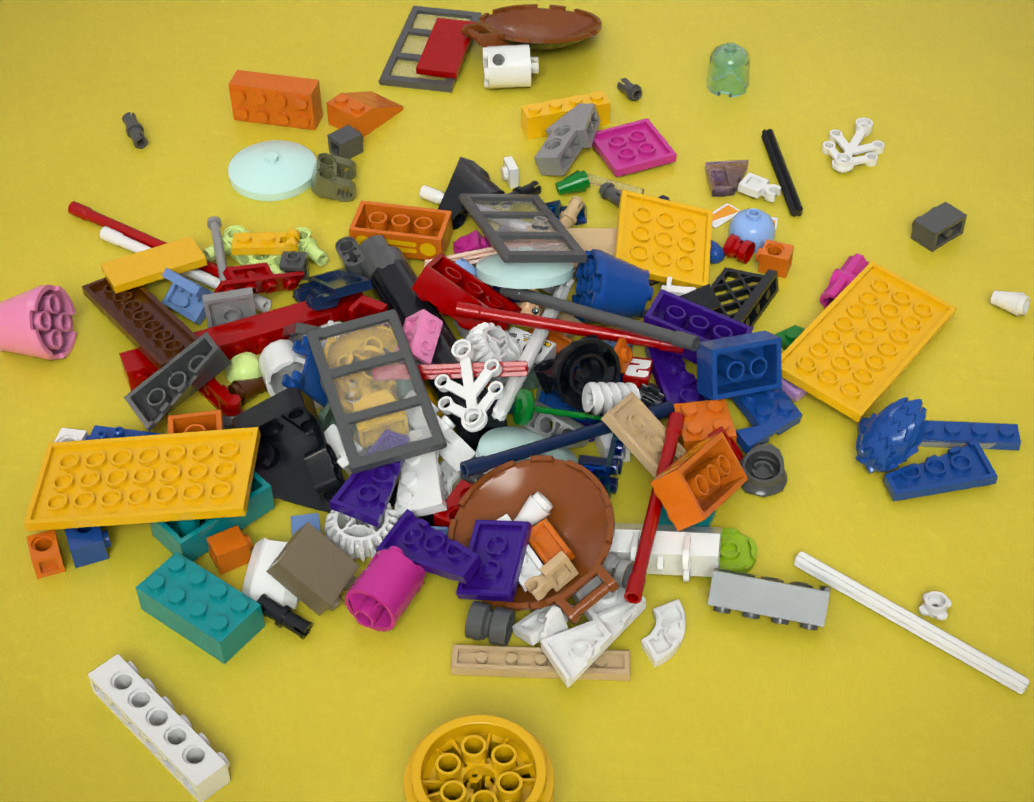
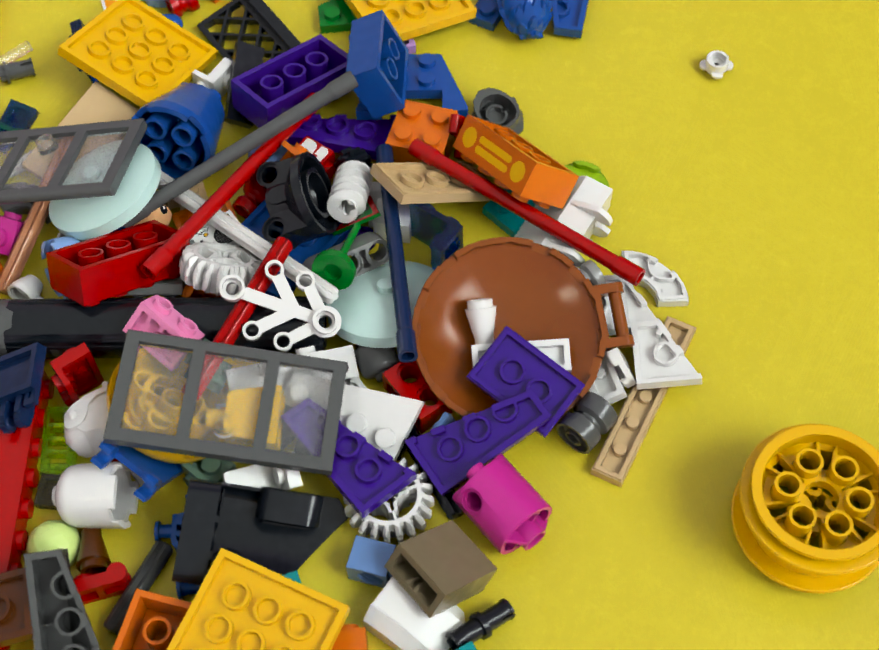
camera: 65 degrees left, 15 degrees up
dark grey plate [282,322,322,342] -> none
tan plate [524,551,579,601] -> none
orange tile [528,518,575,564] -> none
tan pin [559,196,585,228] -> none
wedge [707,568,830,630] -> none
white axle [794,551,1030,694] -> none

